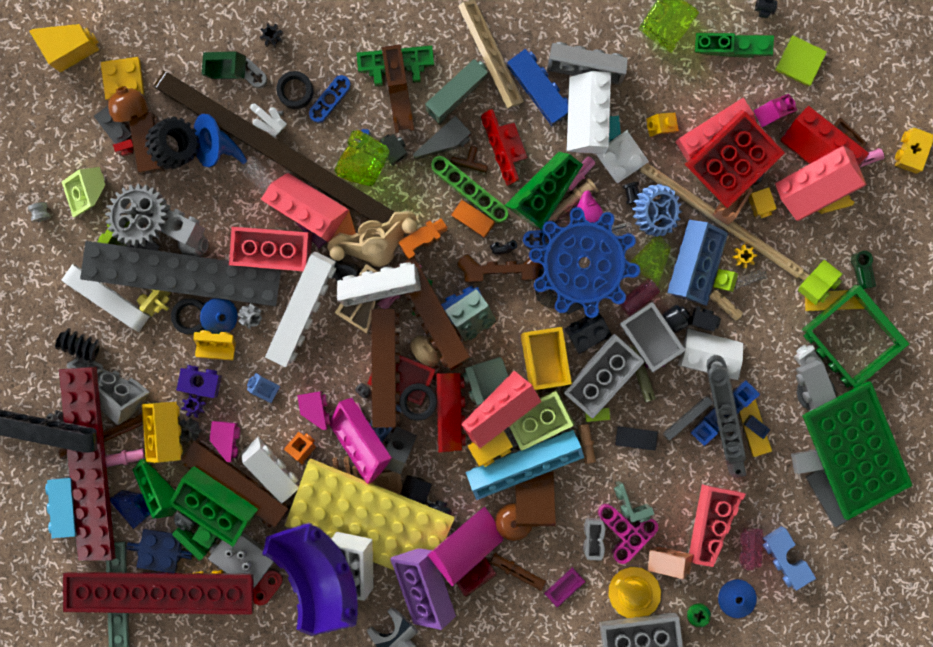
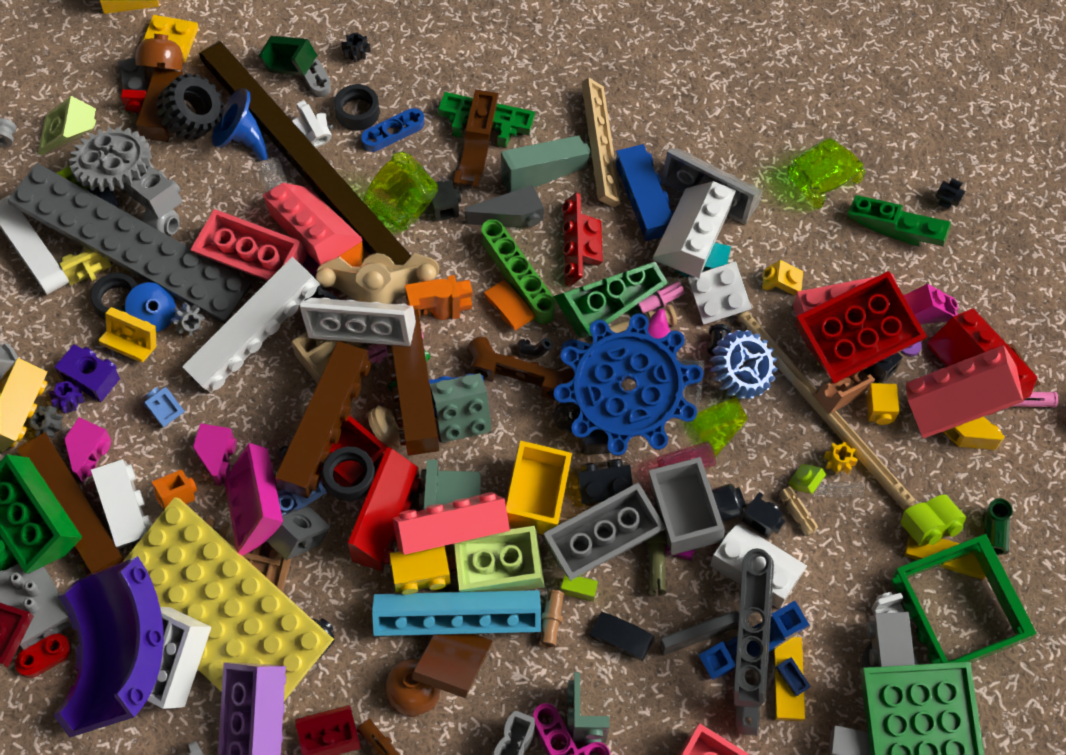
camera: 20 degrees right, 25 degrees down
black brick [400,475,432,505] -> none
dark pink slope [427,506,503,586] -> none
reddish brown piece [450,146,488,173] -> none
medium blue slope [667,220,728,306] -> none
lime tile [775,35,827,87] -> none

